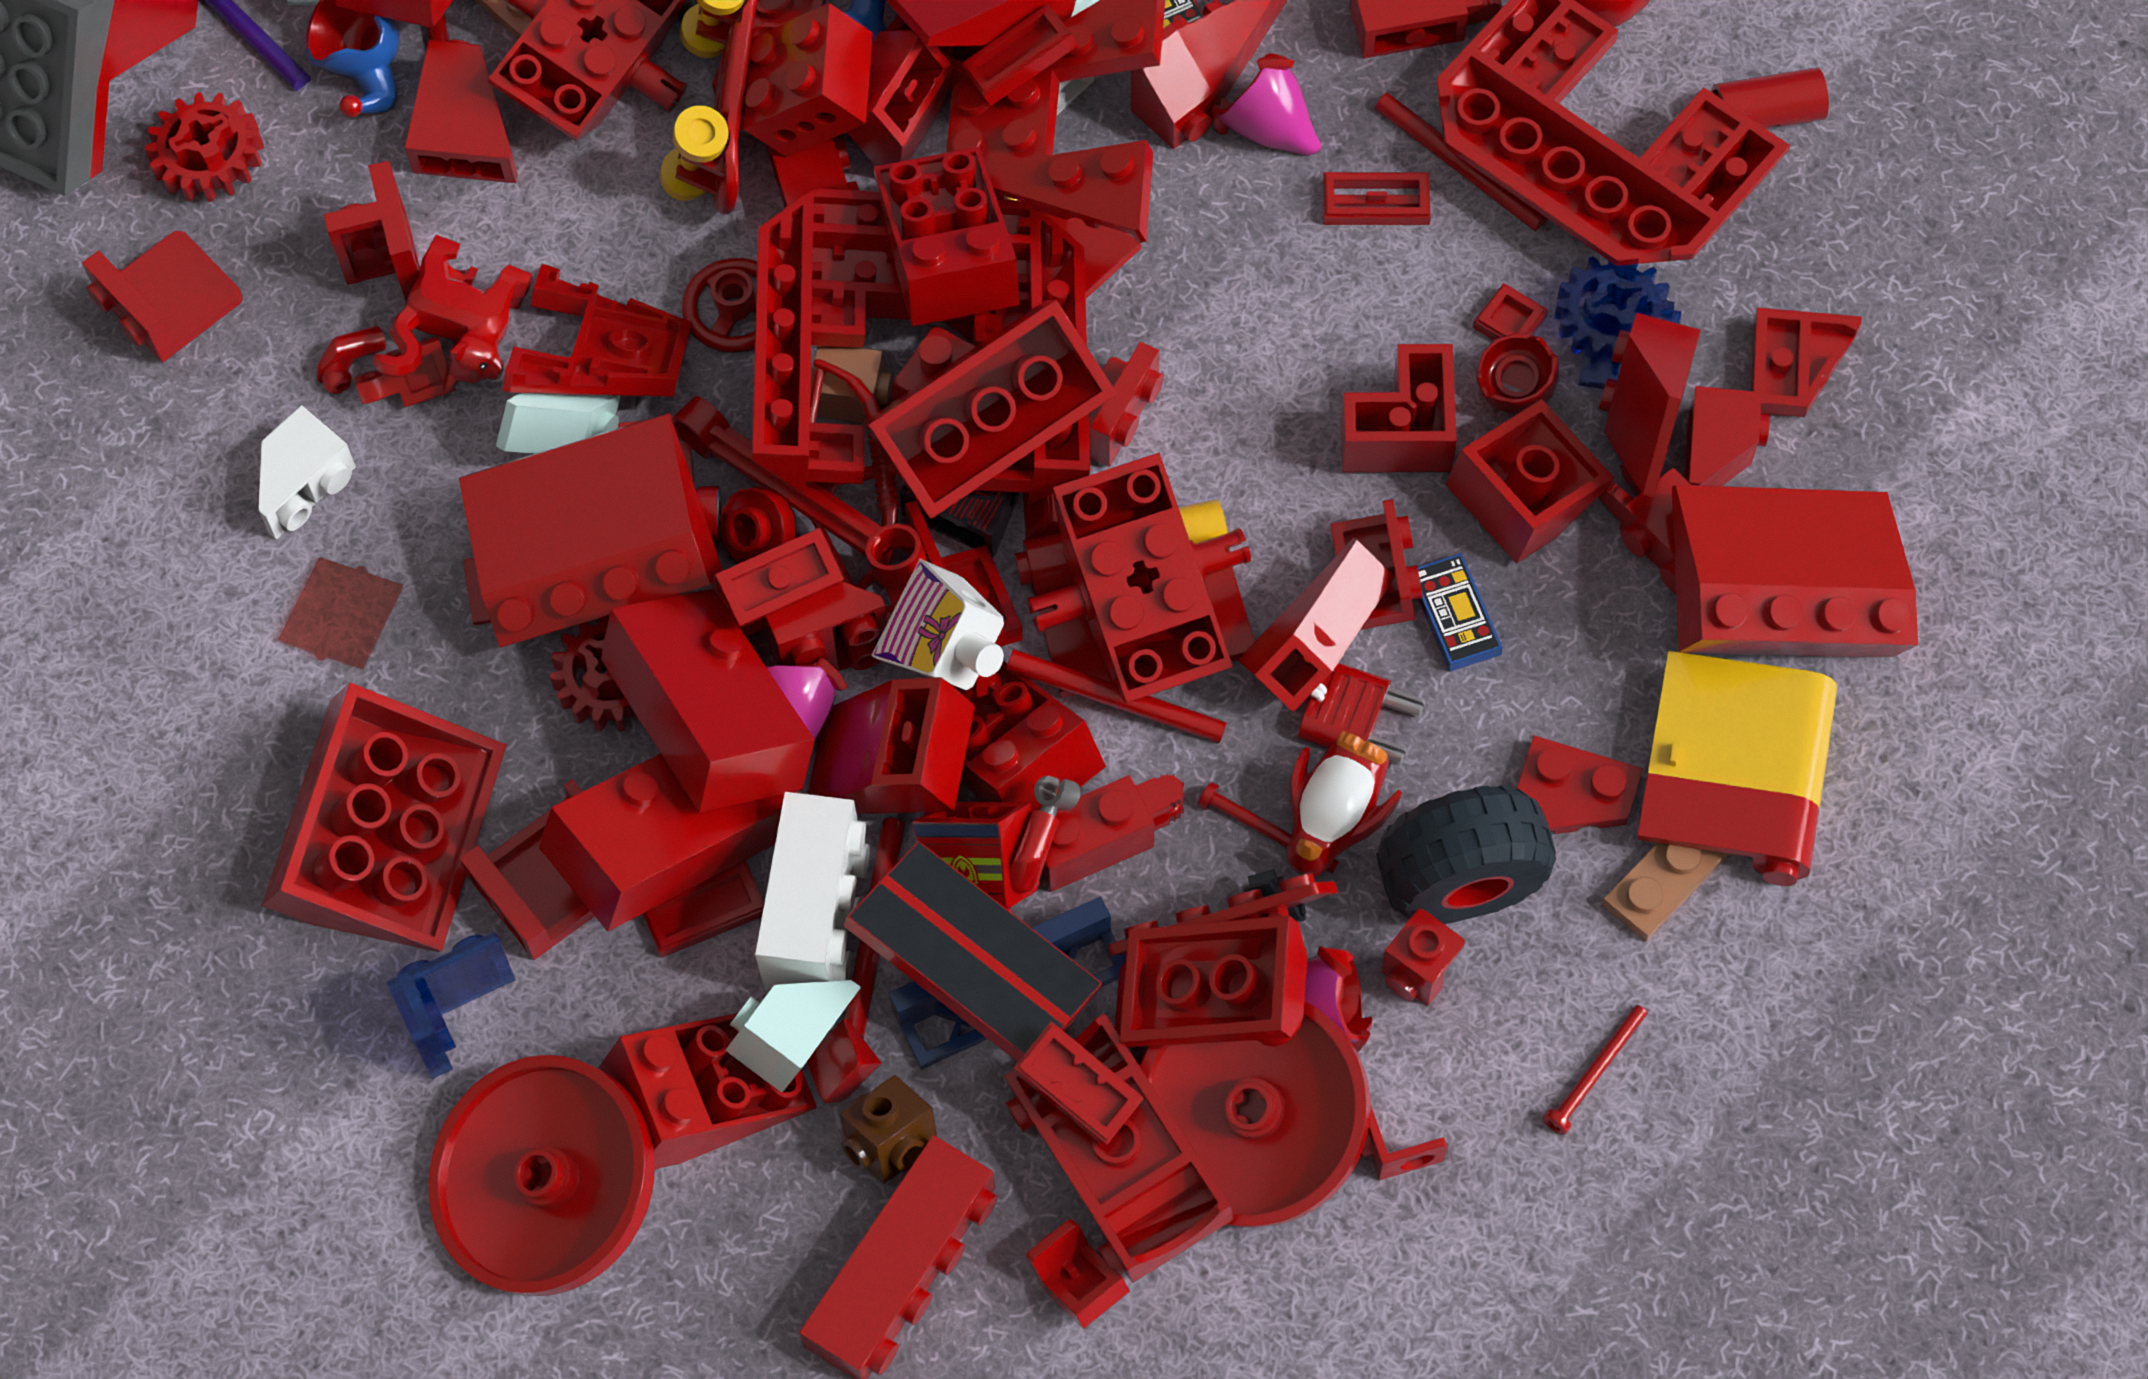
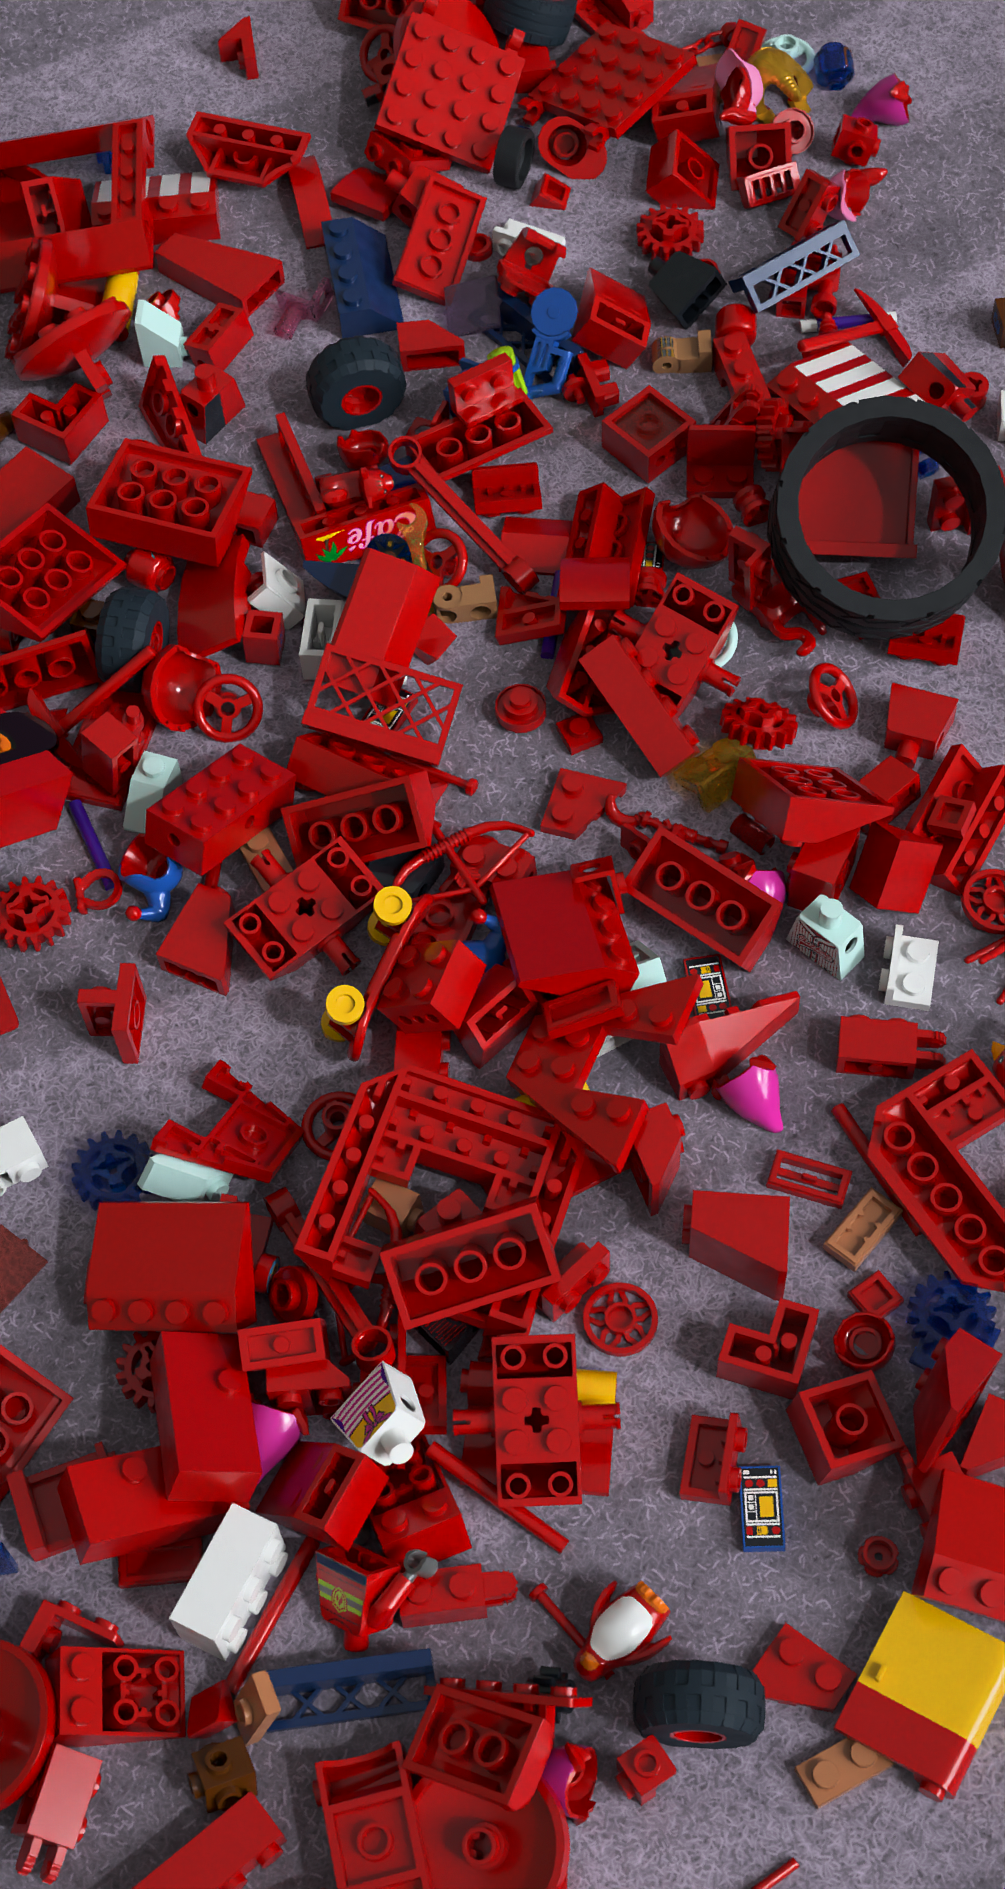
camera: 20 degrees right, 5 degrees down
red arm [316,326,386,394] -> none
red plate [354,336,456,407] -> none
red animal [373,234,532,393] -> none
light aqua slope [725,980,860,1093] -> none
black tile [844,841,1102,1062] -> none
red slope [874,146,1019,326] -> none
red plate [1012,1021,1144,1147] -> none
red slope [1238,538,1395,712] -> none
red piece [1298,662,1425,765] -> none
none -> hinge [10,1743,103,1885]
none -> red bracket [19,1599,125,1663]
none -> clear blue gear [71,1130,154,1211]
none -> red piece [73,868,123,915]
none -> nougat plate [233,1670,281,1746]
none -> red wheel [583,1282,658,1357]
none -> red slope [627,1103,685,1216]
none -> red slope [682,1190,790,1301]
none -> nougat plate [823,1187,903,1272]
none -> red plate [857,1536,899,1578]

